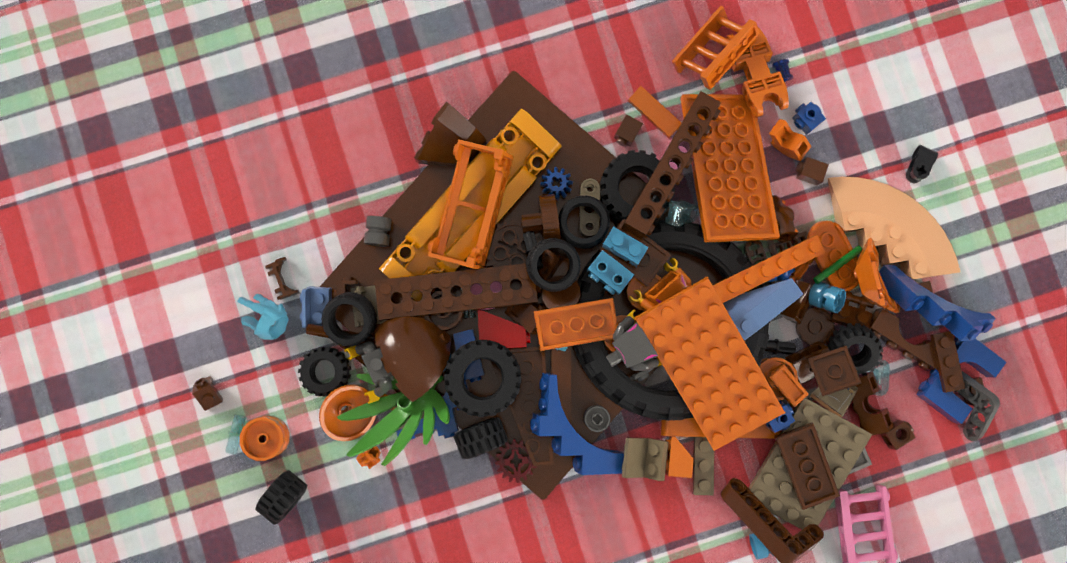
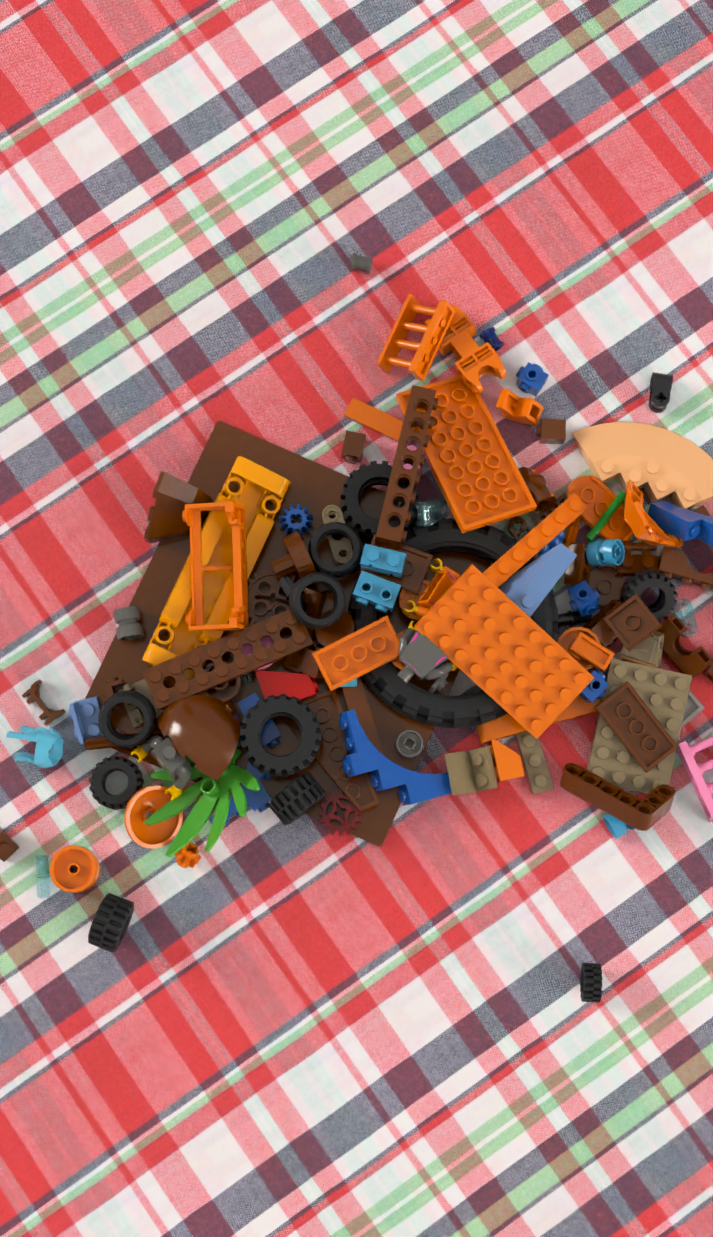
camera: 10 degrees left, 5 degrees down
none -> blue brick [567,580,600,618]

